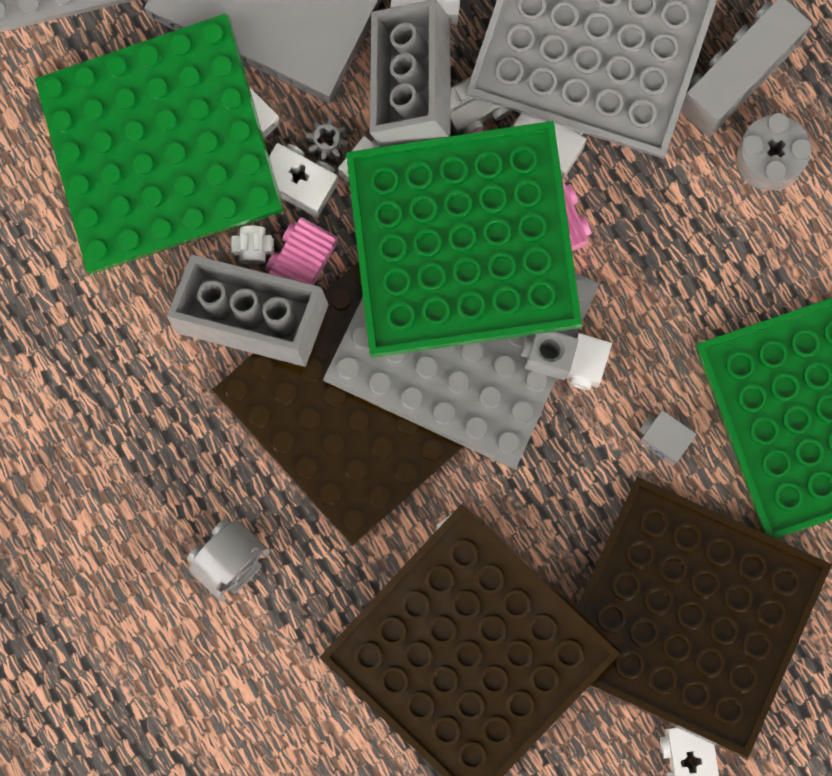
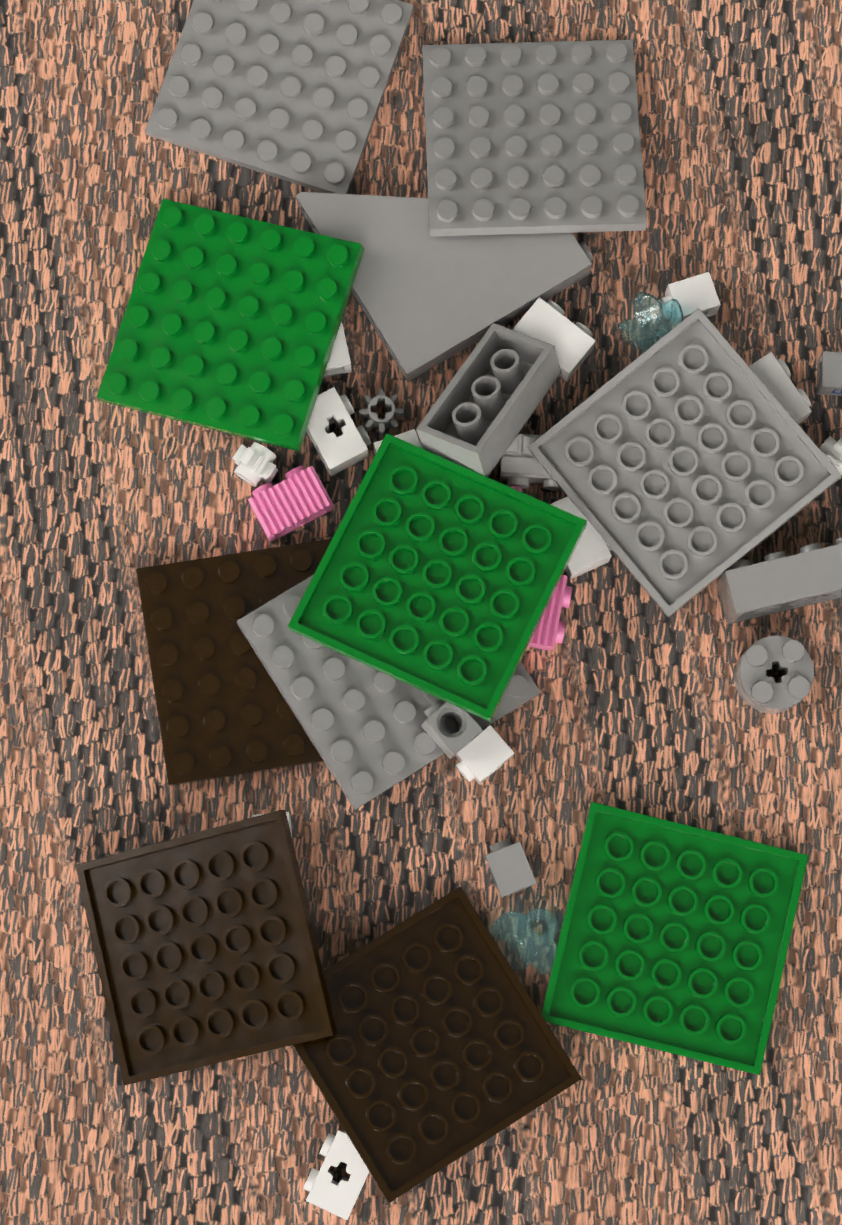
camera: 35 degrees right, 0 degrees up
light grey brick [167,254,329,367] -> none
light grey brick [187,518,270,602] -> none
none -> clear light blue plate [489,908,558,975]

